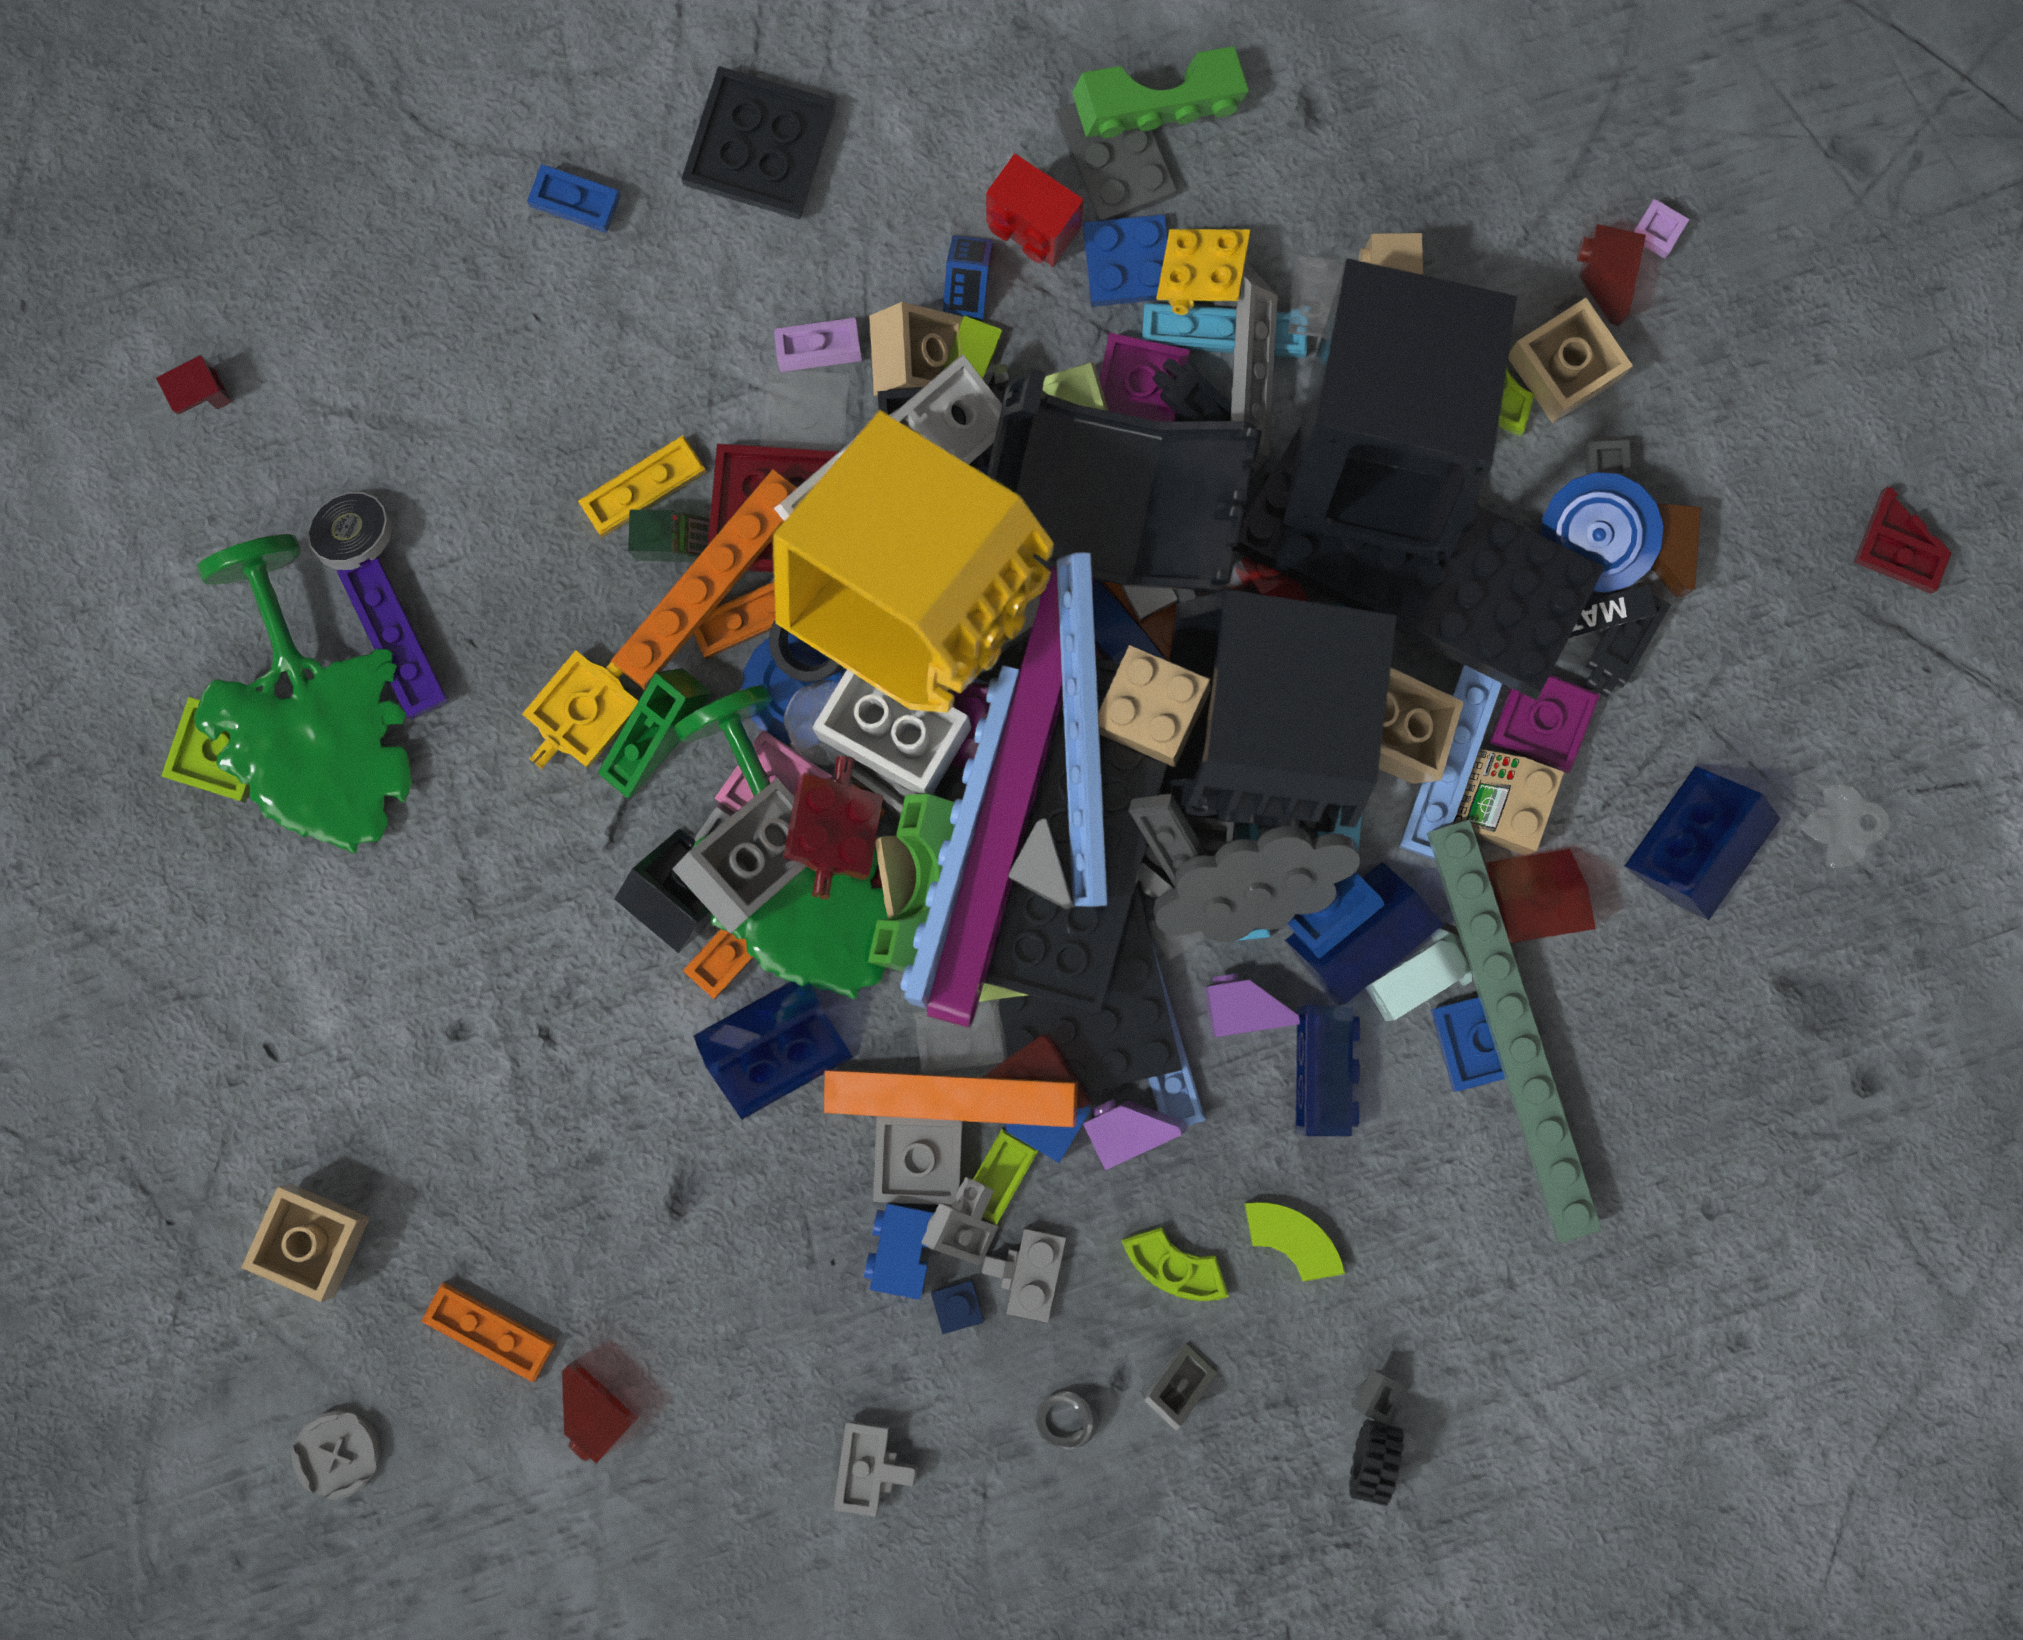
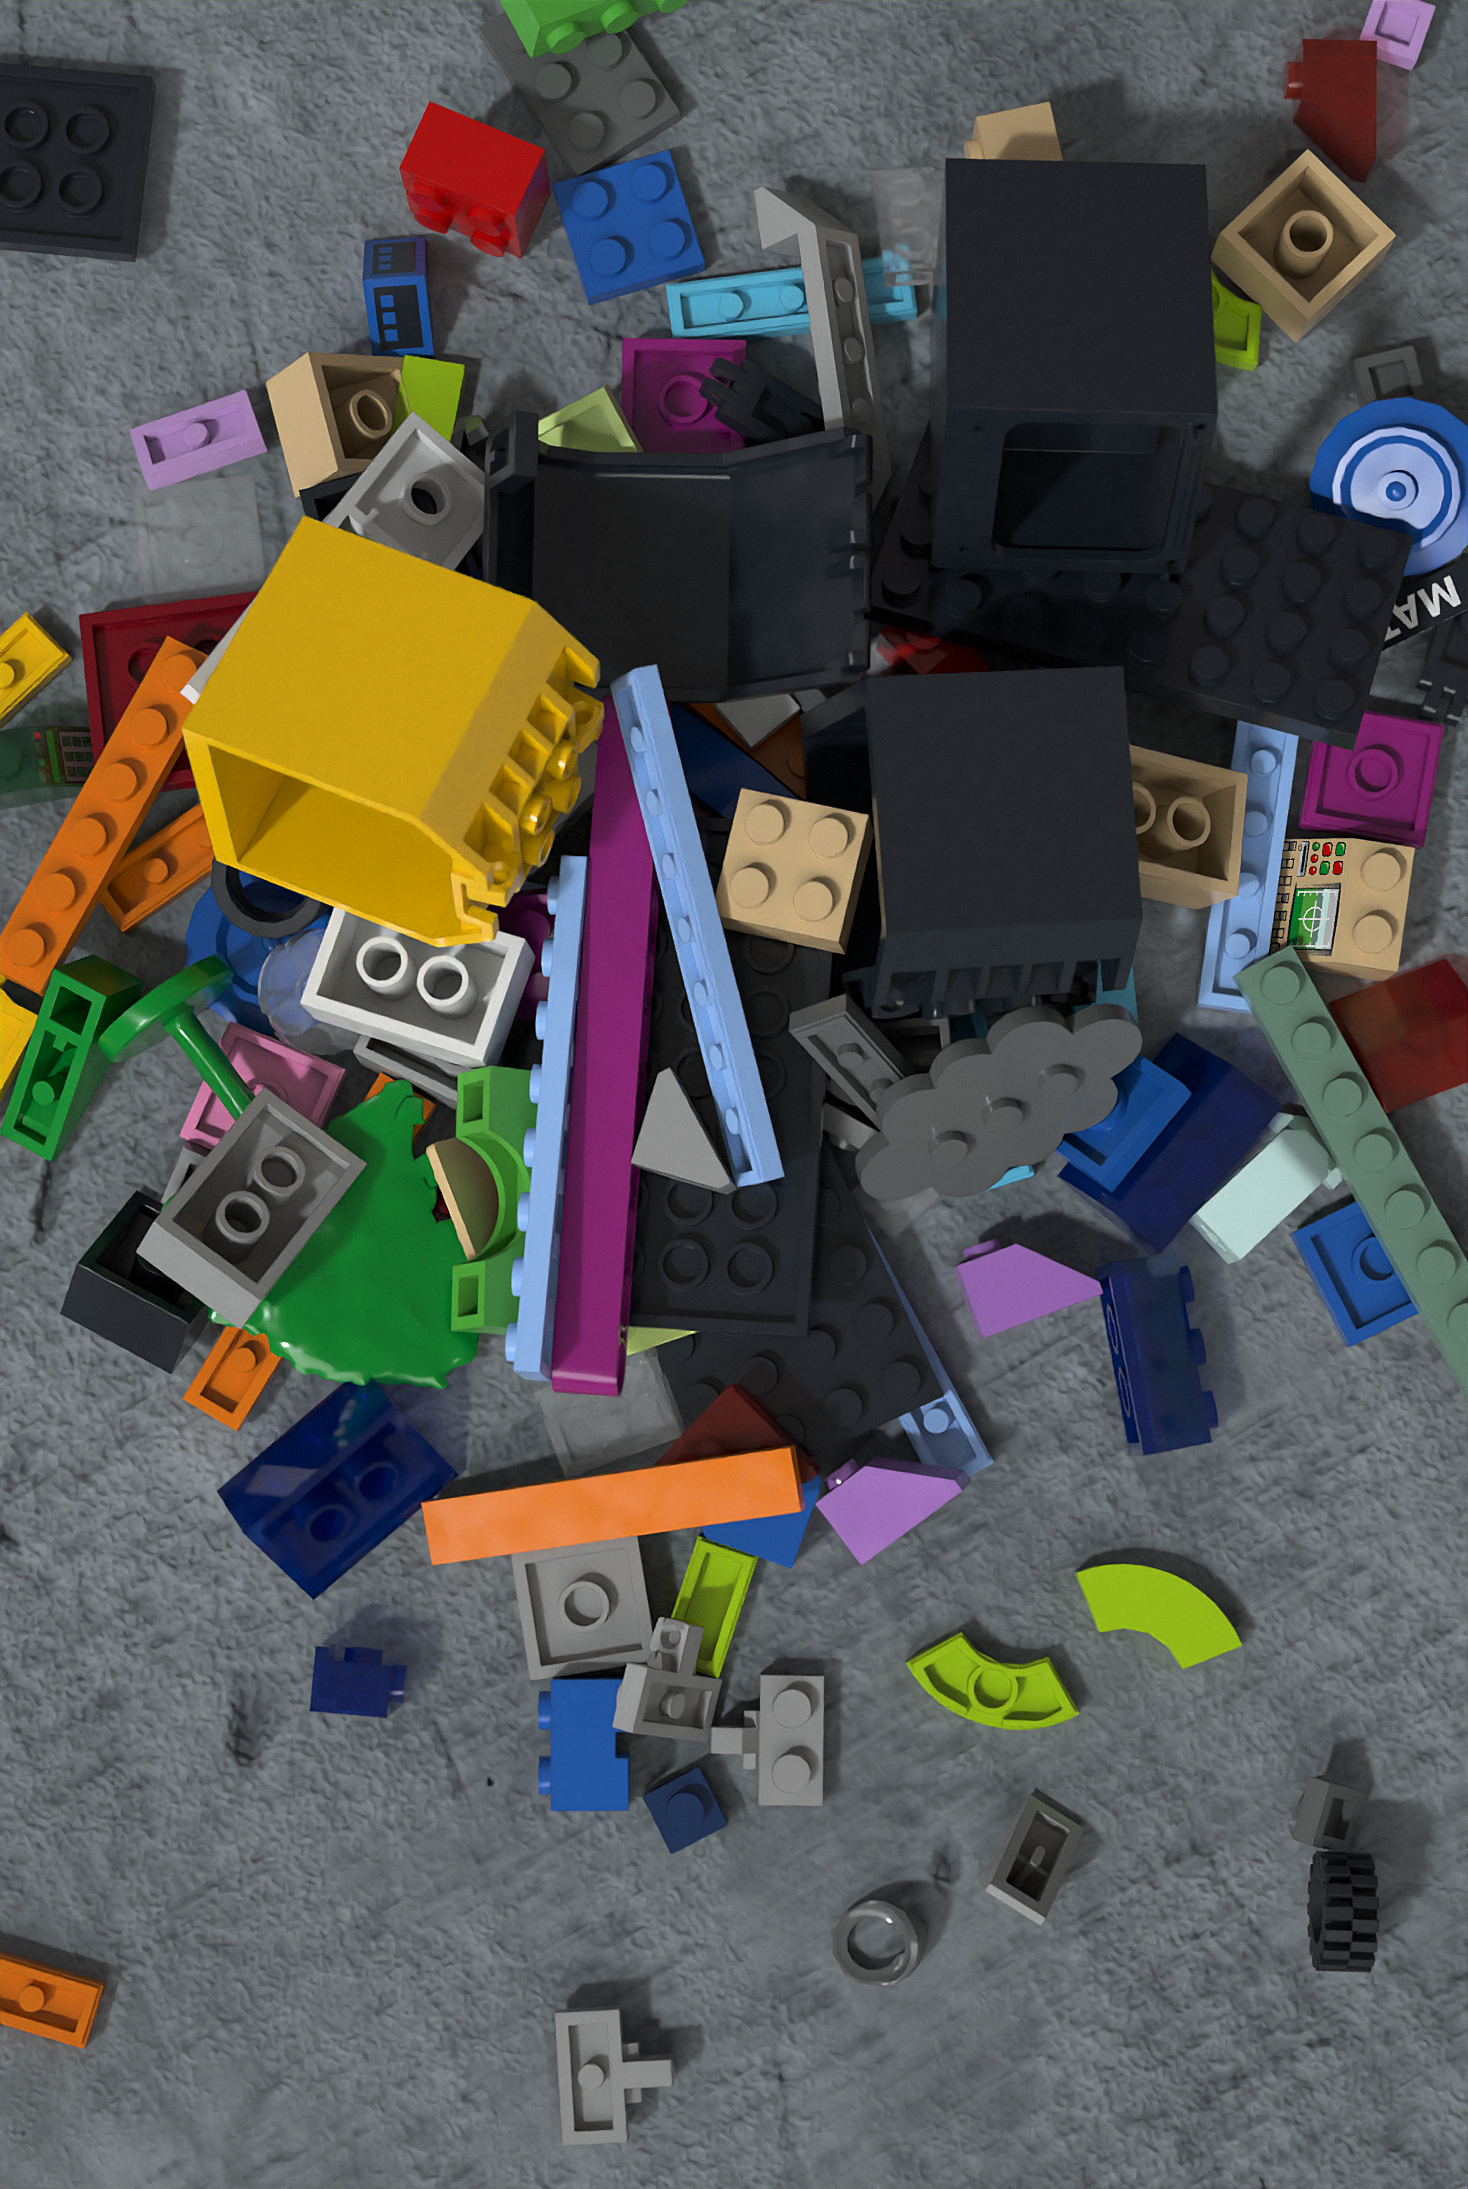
camera: 10 degrees left, 0 degrees up
clear red slope [562,1360,638,1464] -> none
dark red plate [783,756,883,899] -> none
yellow hinge [1156,229,1251,315] -> none
none -> clear blue brick [310,1643,408,1718]

